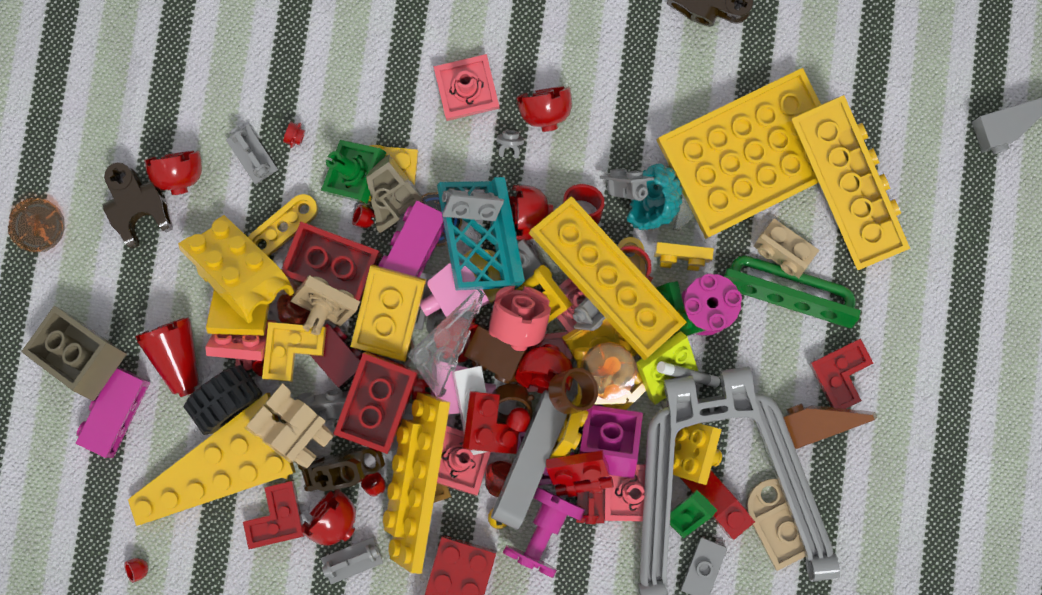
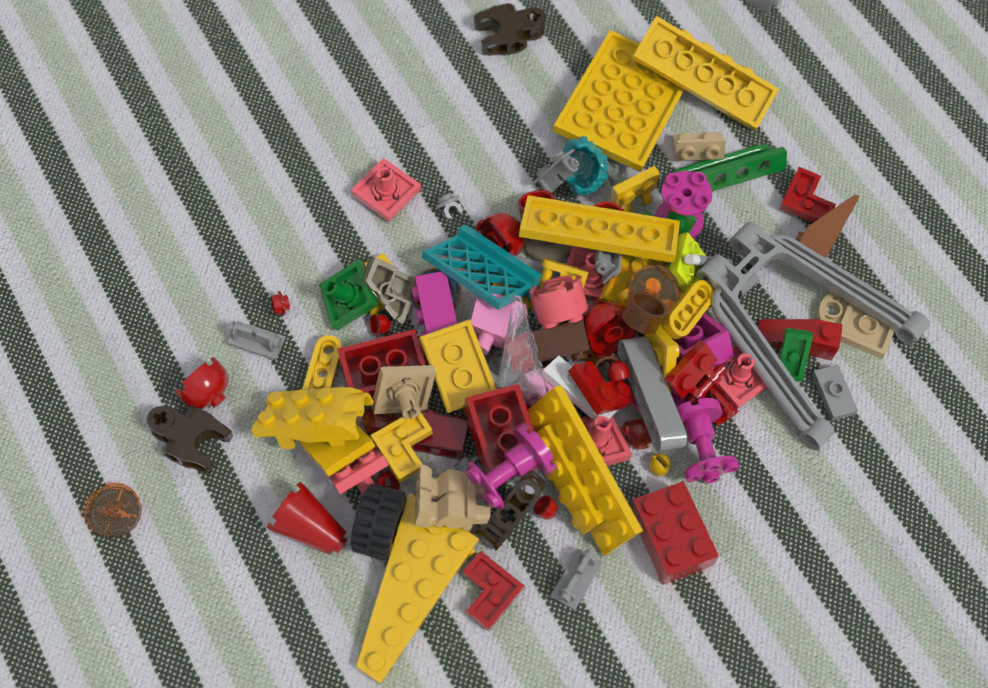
camera: 45 degrees left, 20 degrees down
dark tan brick [21,305,127,401] -> none
dark pink brick [75,367,150,458] -> none
red cylinder [301,489,356,546] -> none
light grey hinge [442,189,504,221] -> none
red cylinder [516,86,572,132] -> none
yellow plate [673,423,722,485] -> none
none -> dark pink piece [465,422,557,510]
none -> yellow plate [663,280,714,339]

